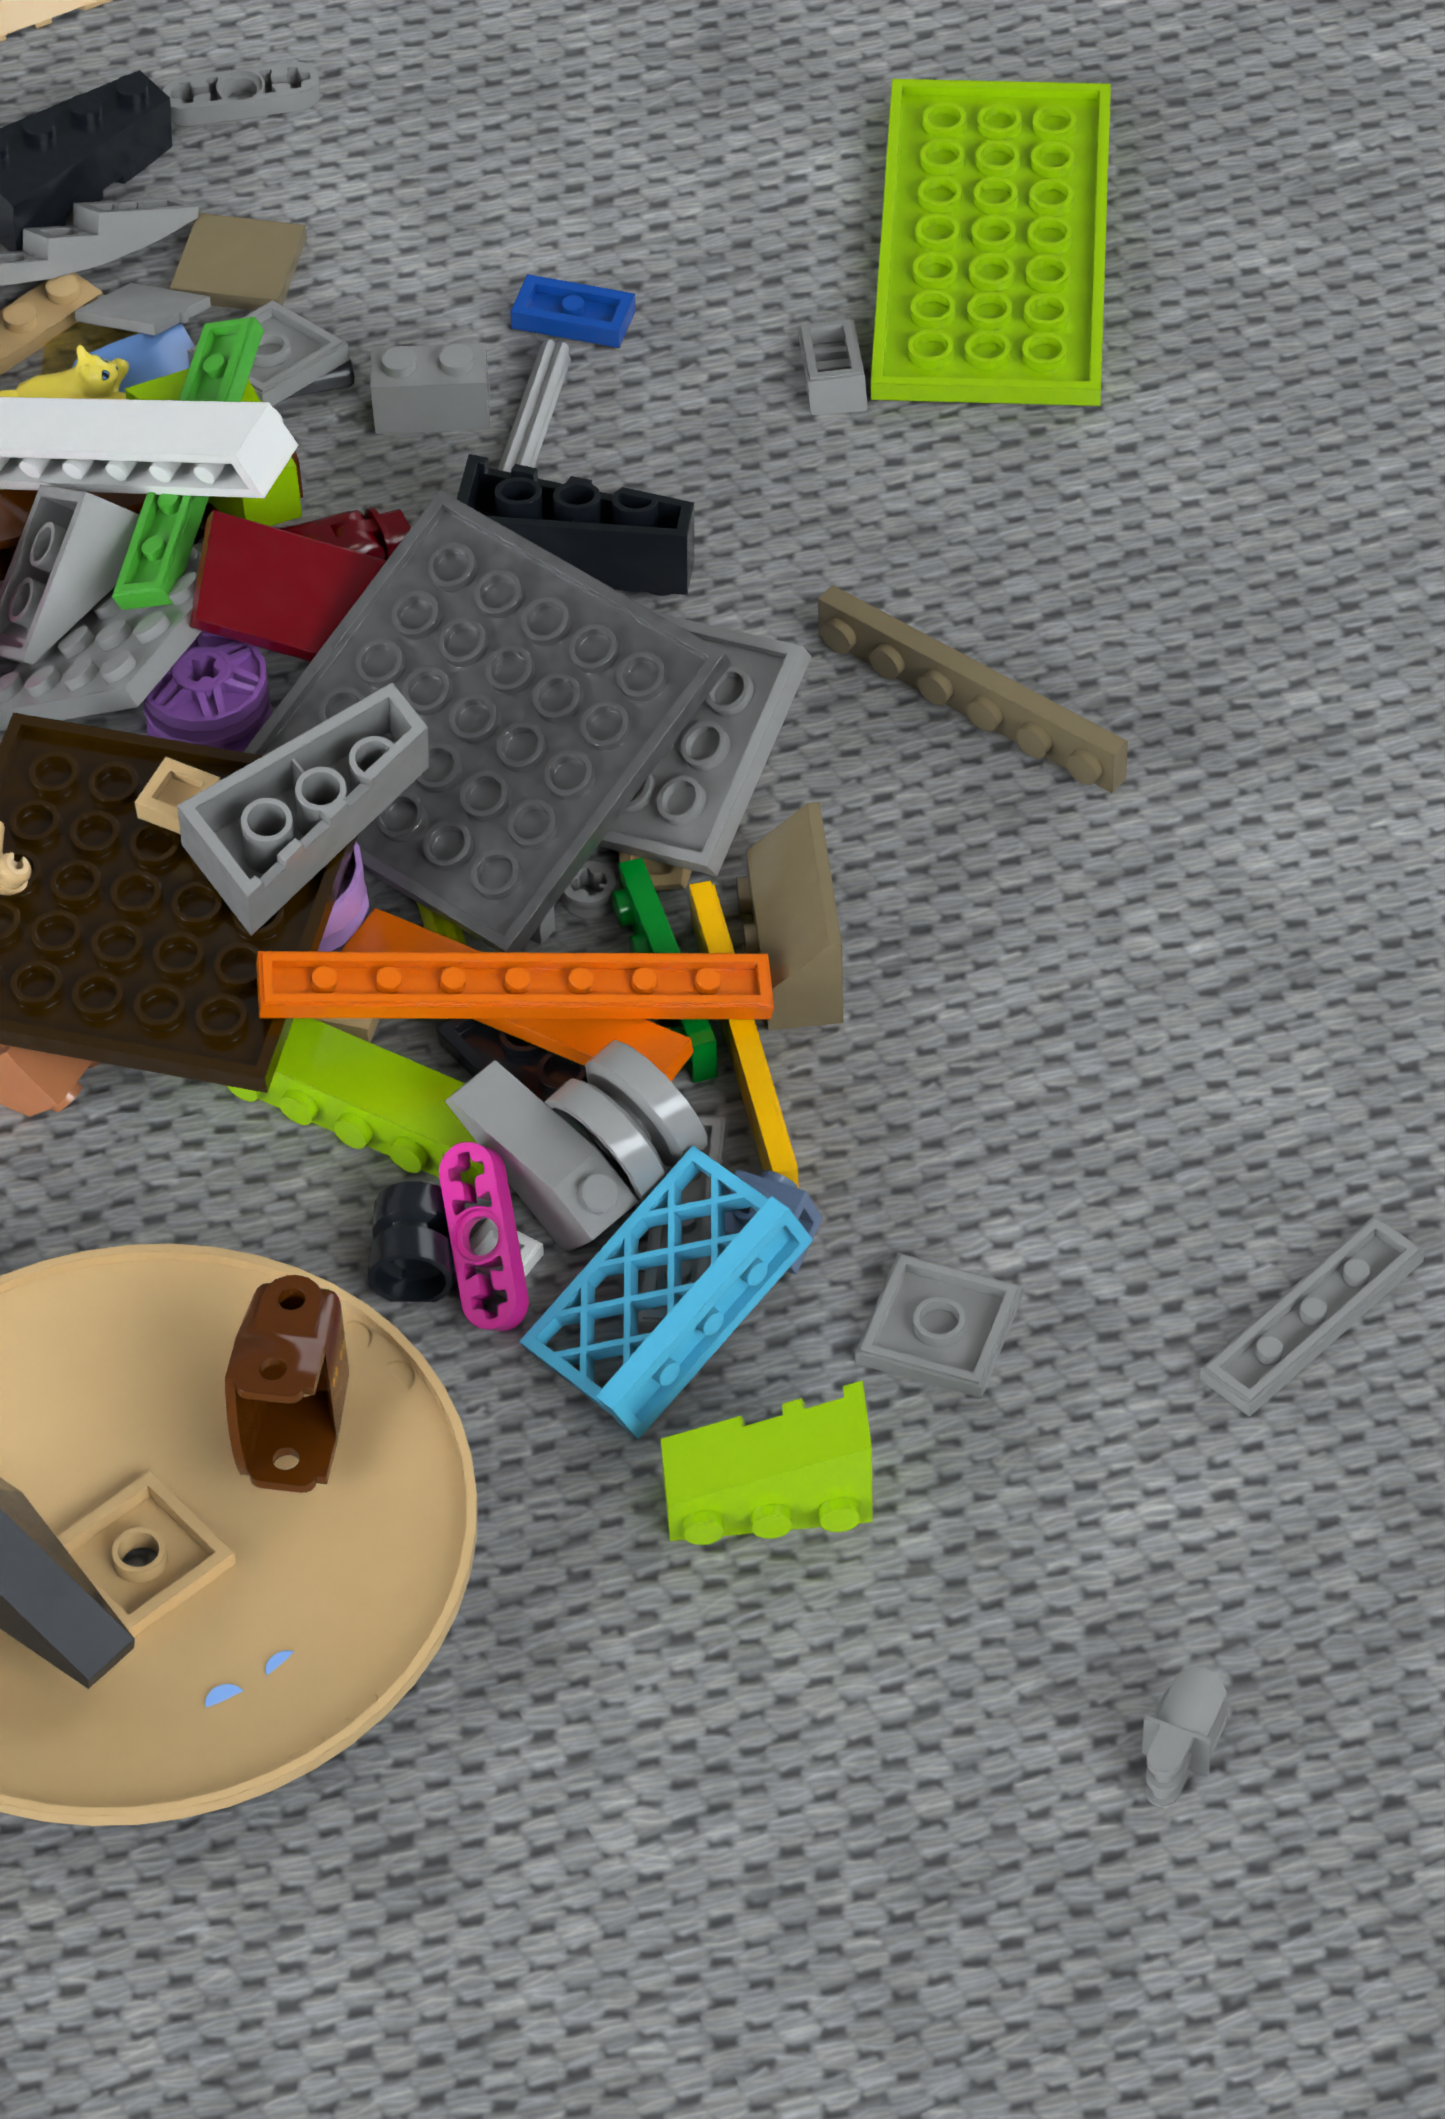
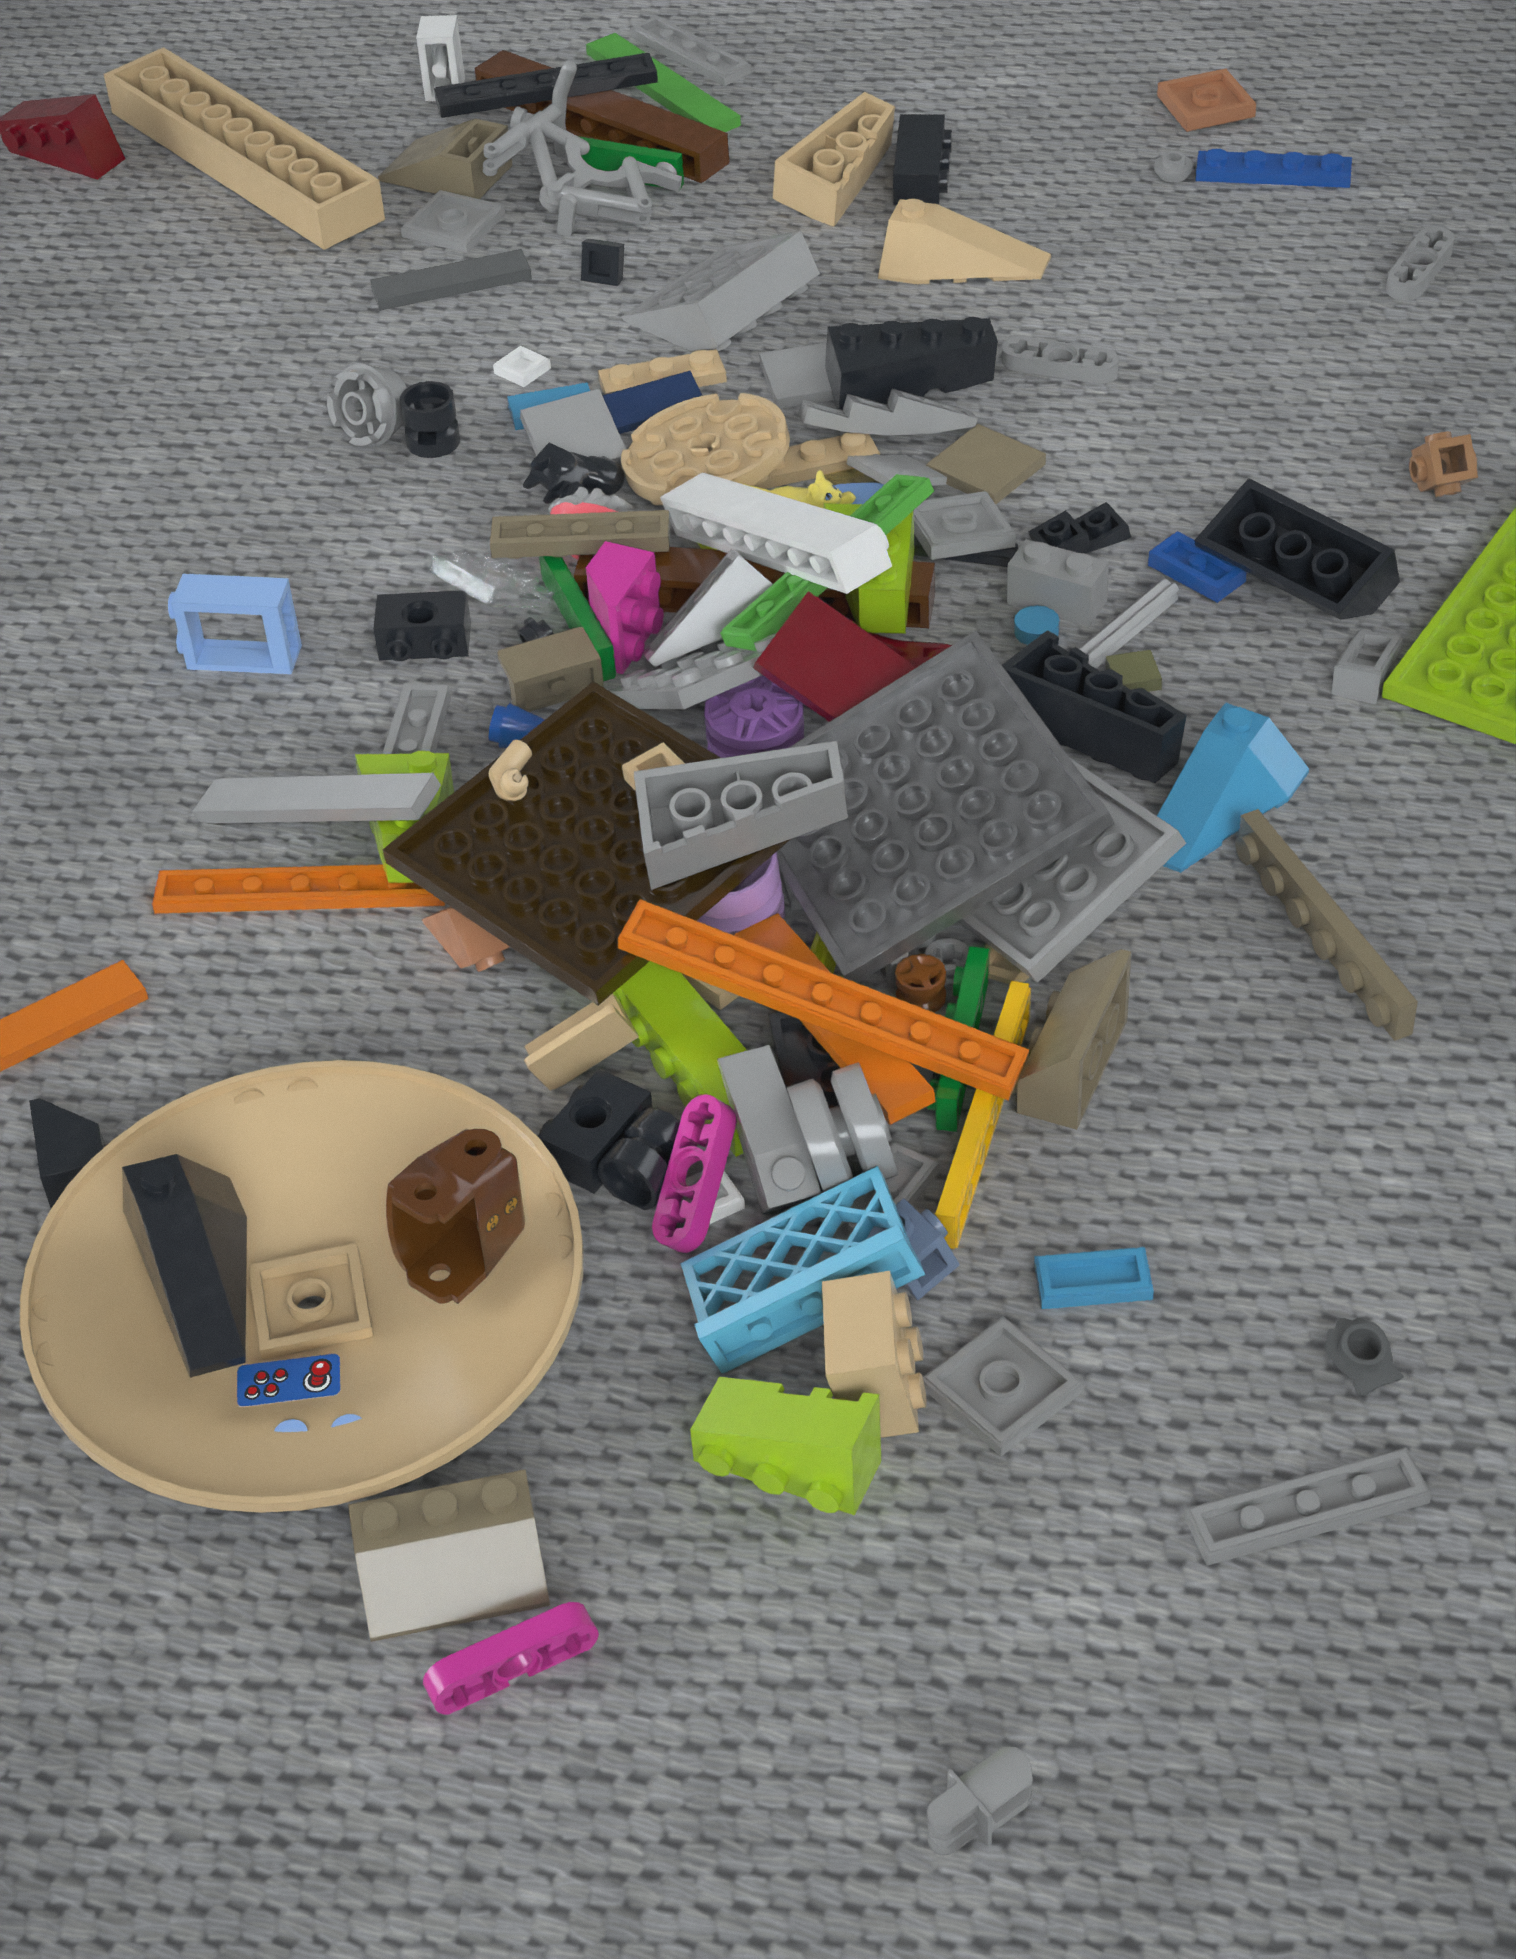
camera: 30 degrees right, 5 degrees down
none -> blue sticker [237,1354,341,1407]
none -> slope [348,1469,550,1642]
none -> dark pink beam [423,1602,599,1715]
none -> tan panel [524,994,639,1091]
none -> black brick [538,1069,653,1194]
none -> tan brick [822,1271,927,1438]
none -> dark orange wheel [895,954,947,1013]
none -> dark azure piece [1014,606,1060,645]
none -> black slope [1028,502,1131,554]
none -> dark azure tile [1034,1247,1154,1309]
none -> olive tile [1105,650,1162,692]
none -> dark azure wedge [1157,702,1309,873]
none -> black slope [1194,478,1400,620]
none -> dark grey animal [1325,1318,1404,1397]
none -> medium nougat brick [1409,431,1478,497]

